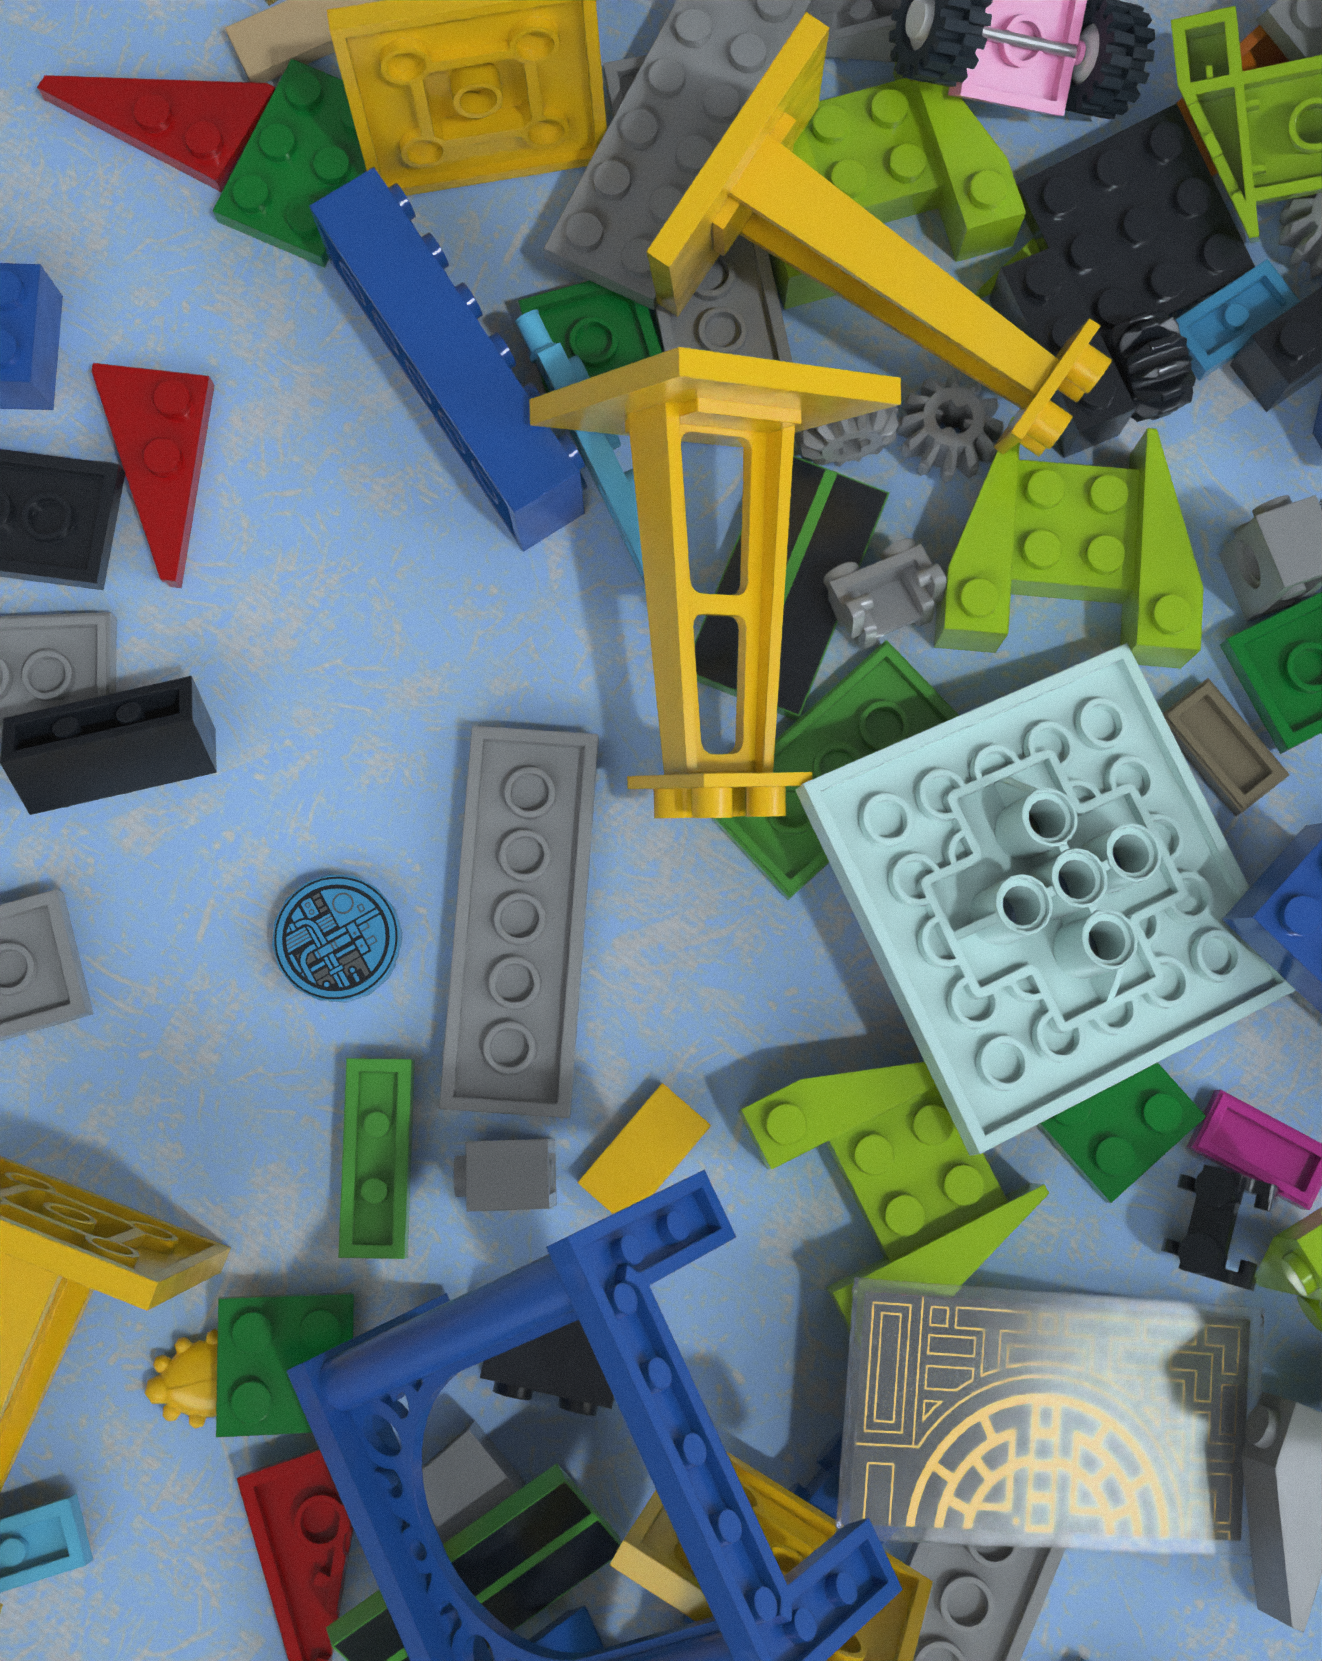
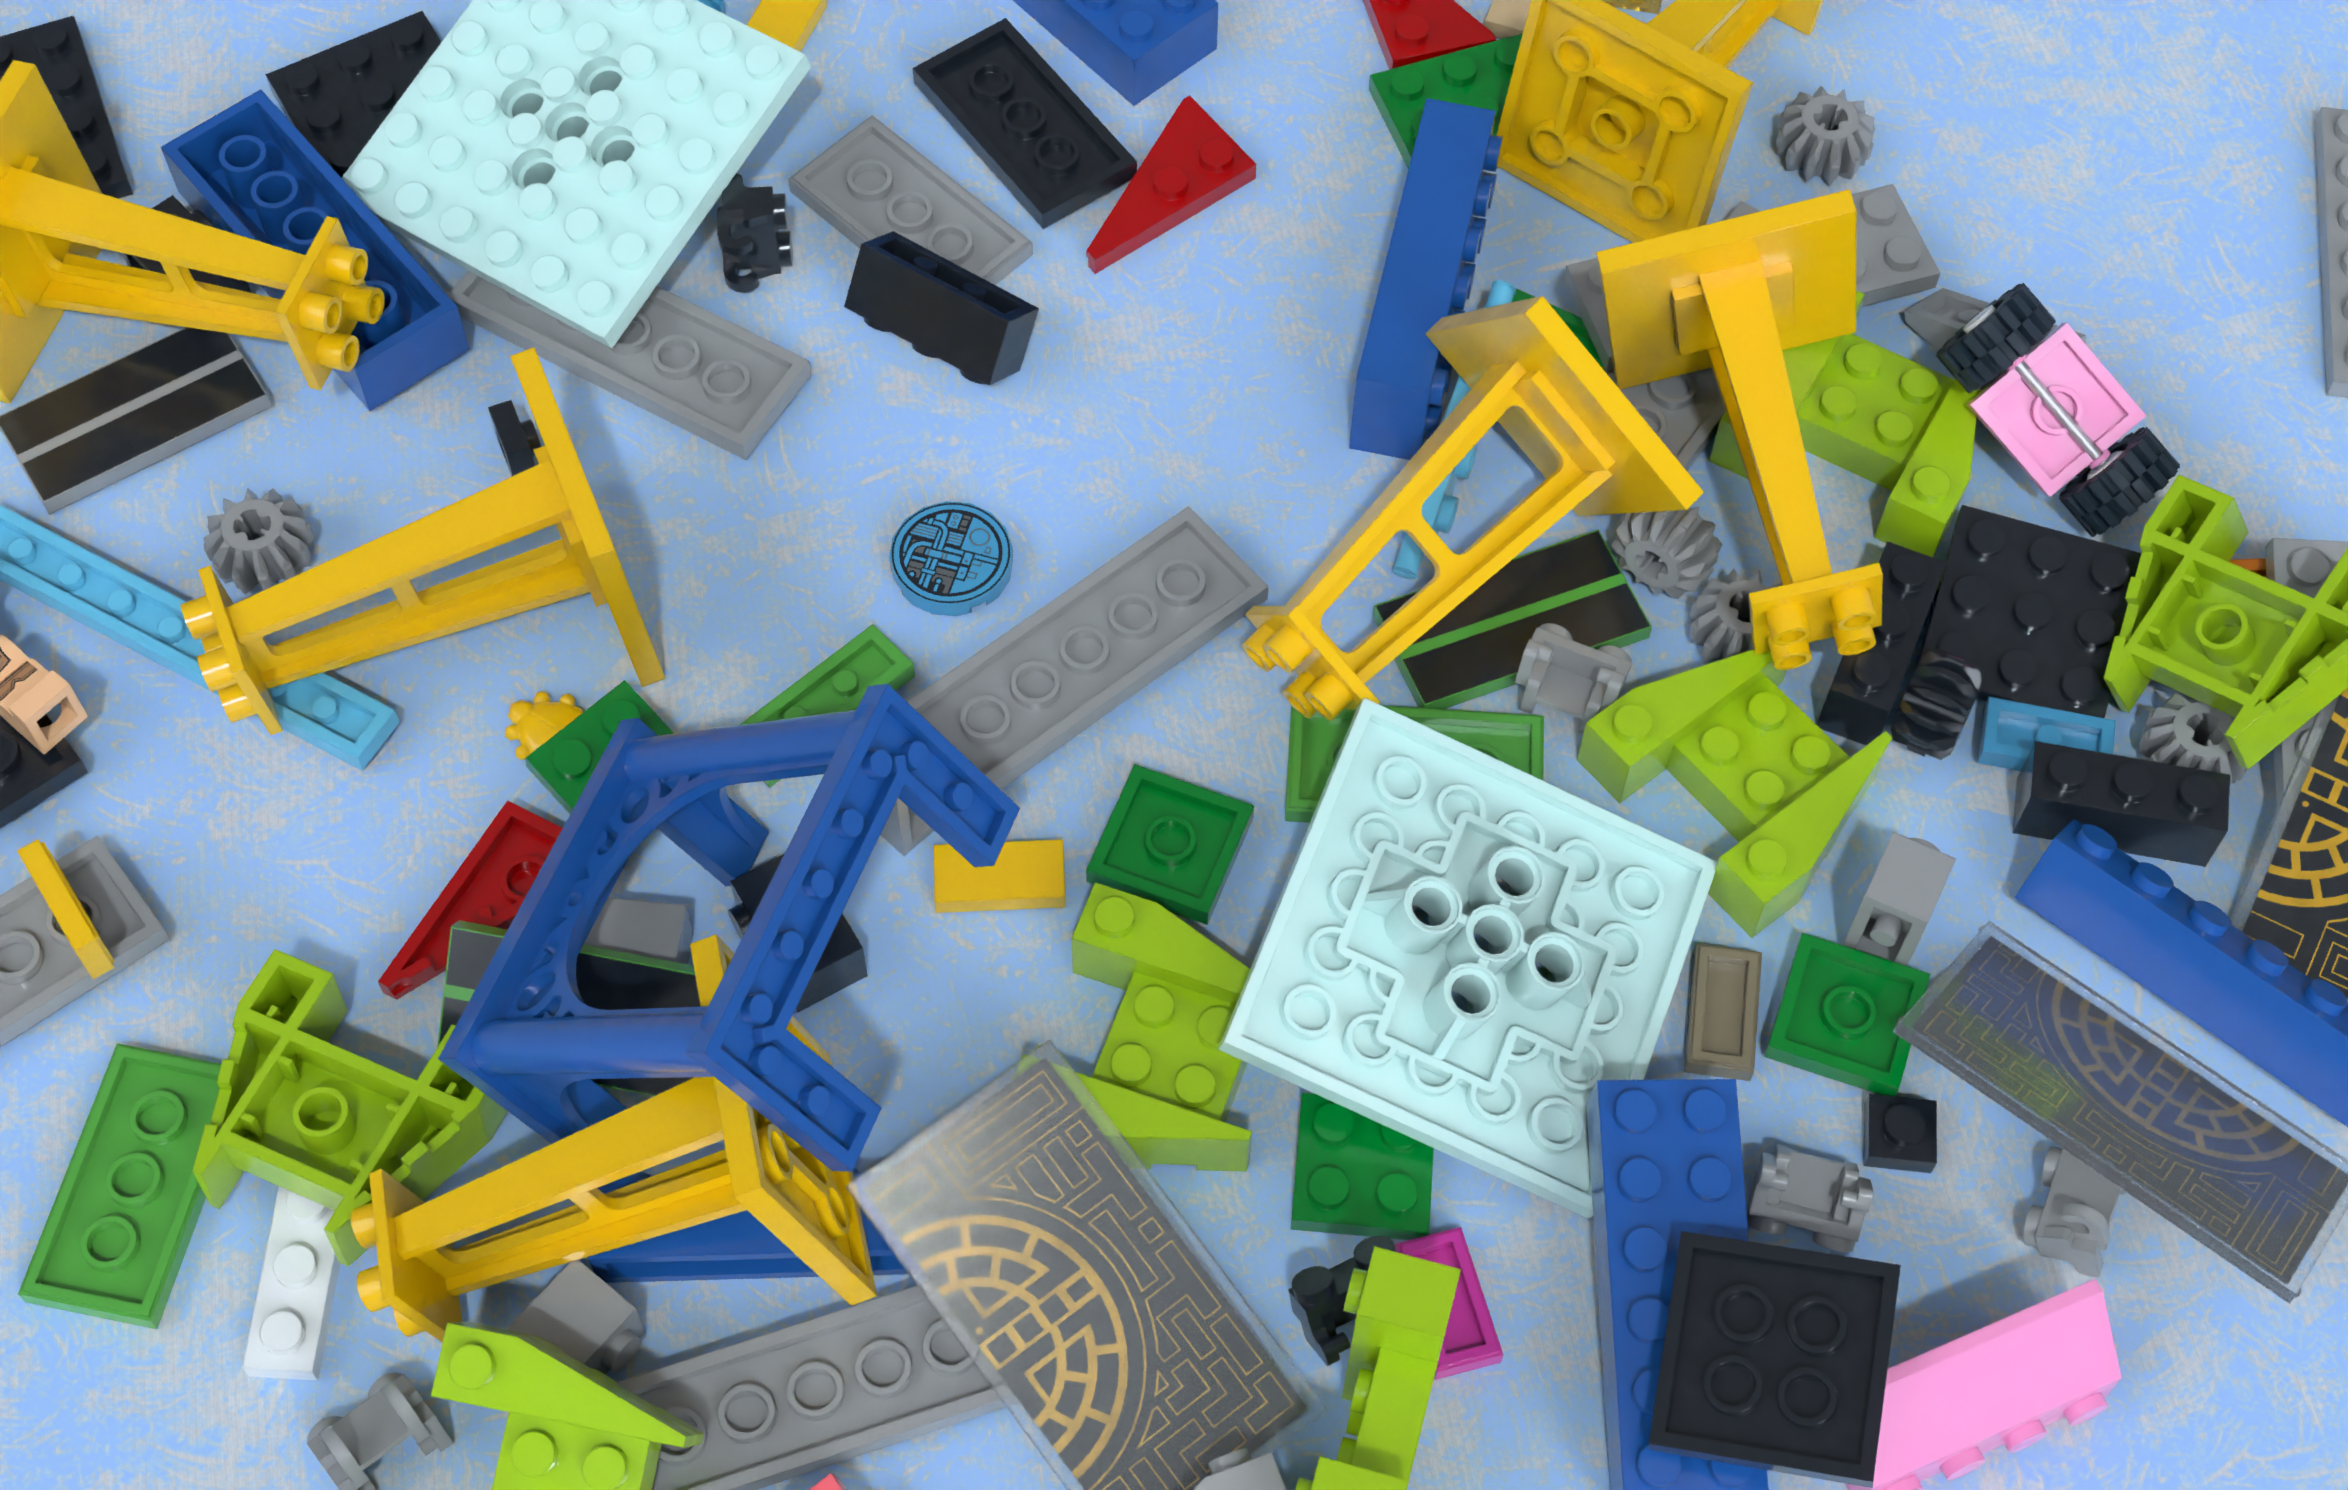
camera: 45 degrees right, 20 degrees down
none -> green plate [1086,764,1254,925]

